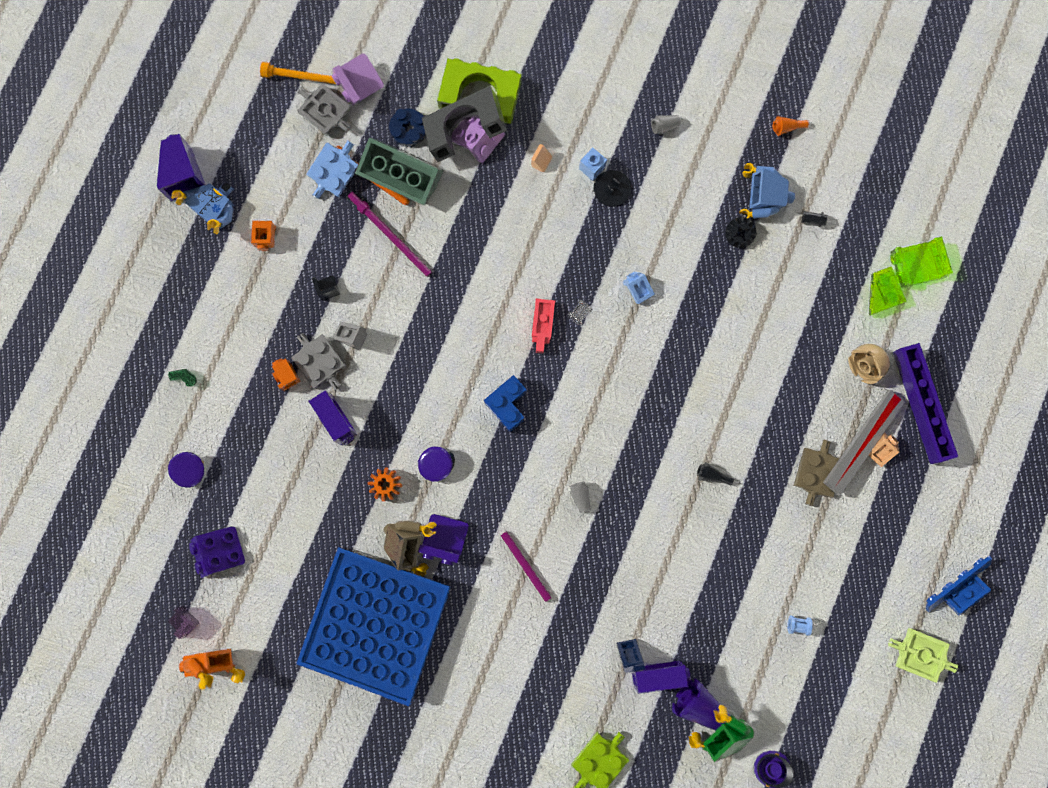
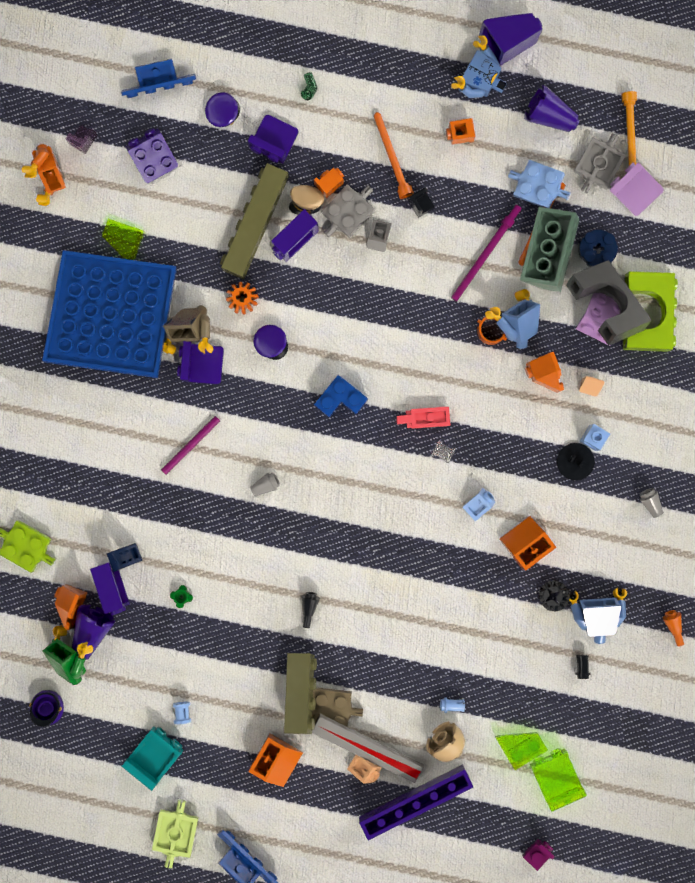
camera: 75 degrees right, 5 degrees up
none -> orange slope [54,584,87,630]
none -> clear neon green wing [102,219,145,260]
none -> blue bracket [121,59,196,98]
none -> teal panel [121,726,184,791]
none -> green plate [170,585,193,608]
none -> olive brick [220,163,289,280]
none -> dark purple bracket [248,115,299,164]
none -> orange slope [248,733,303,787]
none -> olive brick [284,653,317,734]
none -> tan piece [289,185,324,215]
none -> orange piece [374,112,414,199]
none -> light blue pin [440,697,465,713]
none -> orange piece [477,317,507,345]
none -> medium blue torso [485,289,540,349]
none -> orange slope [499,516,556,571]
none -> magenta bracket [522,839,555,871]
none -> dark purple cone [524,85,579,132]
none -> orange slope [525,351,564,393]

